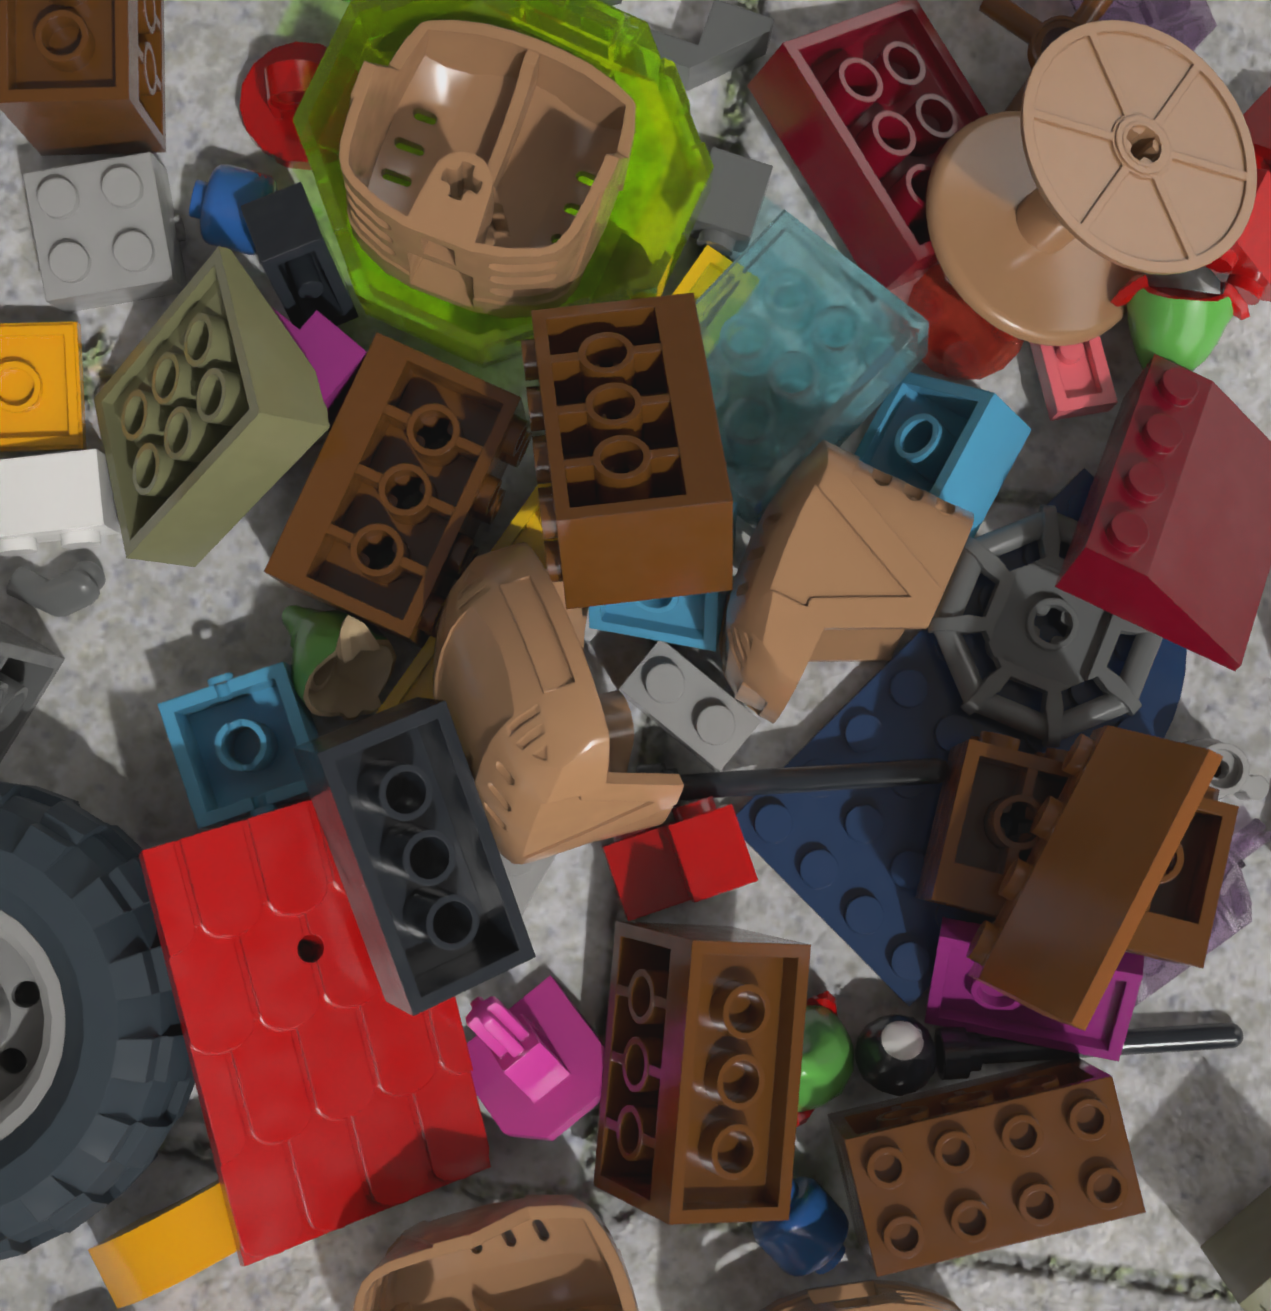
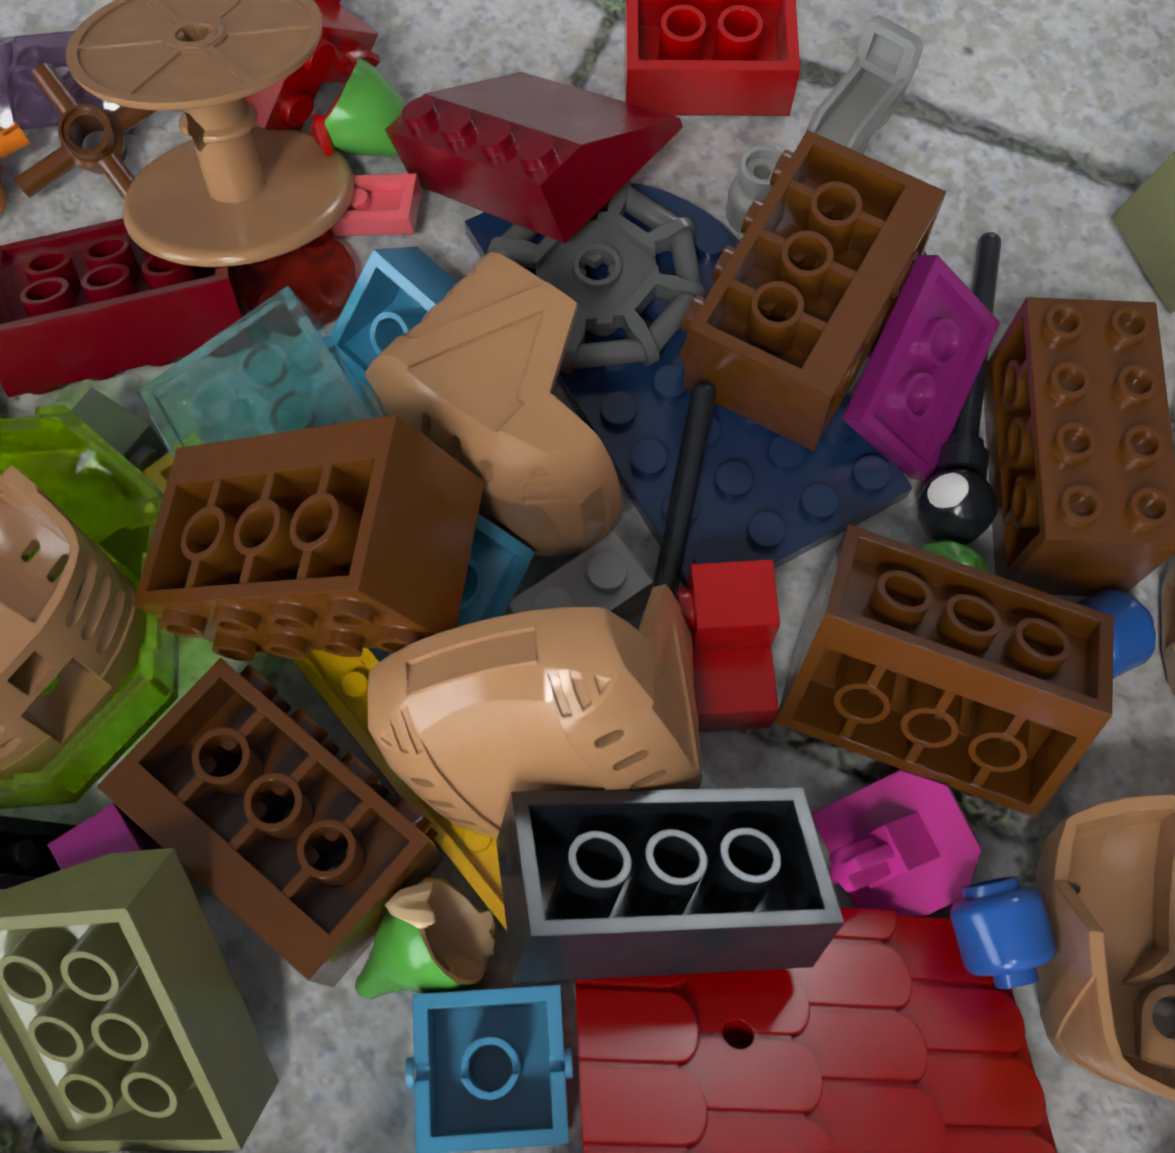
camera: 70 degrees left, 15 degrees down
dark orange slope [966,725,1224,1031] -> none
none -> blue head [950,876,1057,989]

